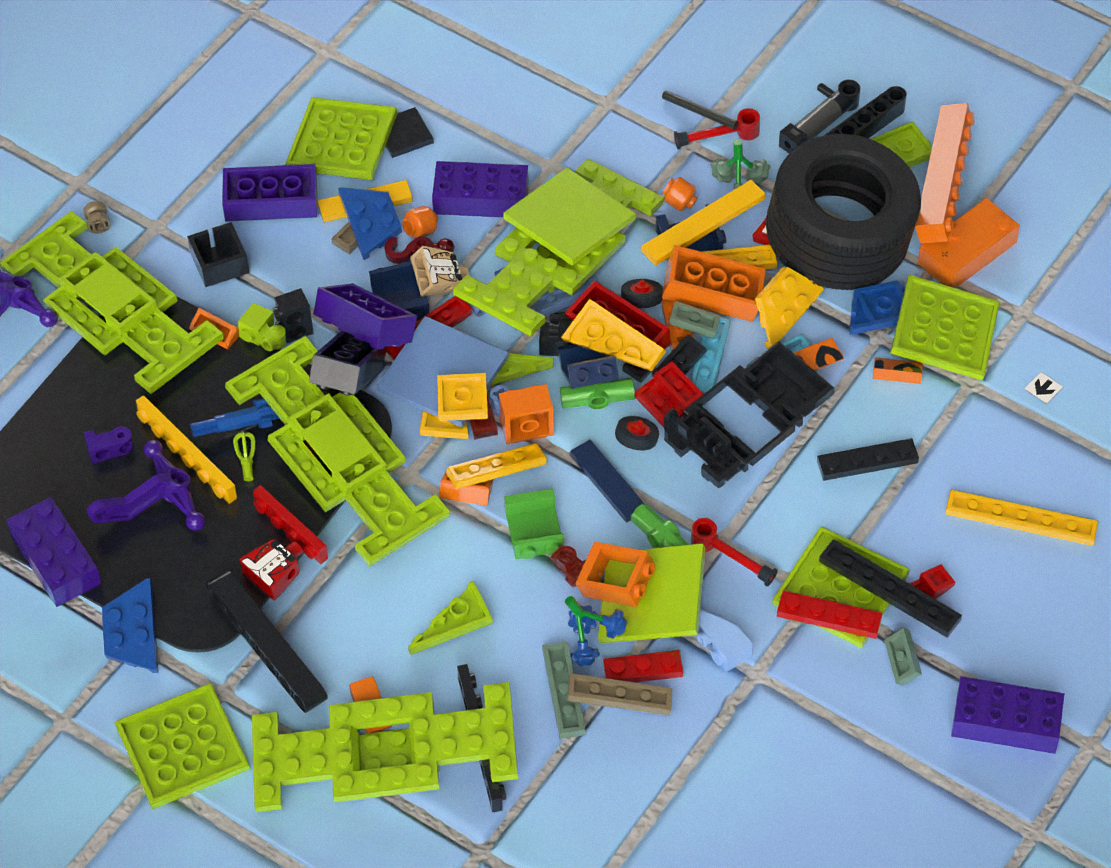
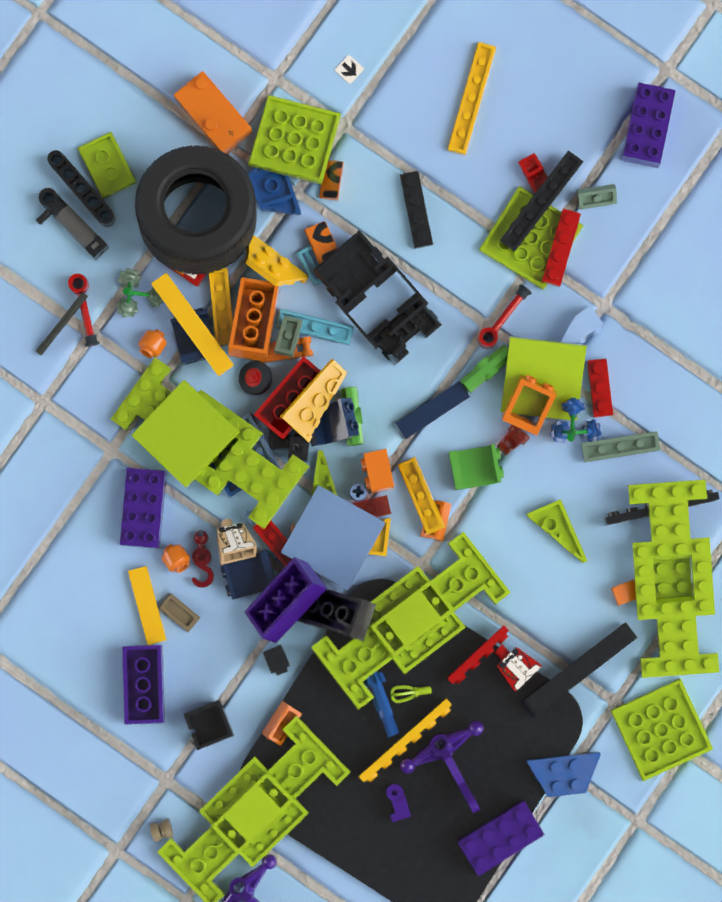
camera: 90 degrees left, 30 degrees up
lime brick [238,303,286,351] -> none
lime tile [285,97,398,180] -> none
blue wing [338,187,402,260] -> none
black tile [385,107,434,158] -> none
yellow plate [437,373,488,421] -> none
dark tan plate [567,673,672,715] -> none
black wheel [615,416,659,451] -> none
red slope [634,361,703,428] -> none
black hinge [652,334,707,376] -> none
brick [915,103,975,243] -> none

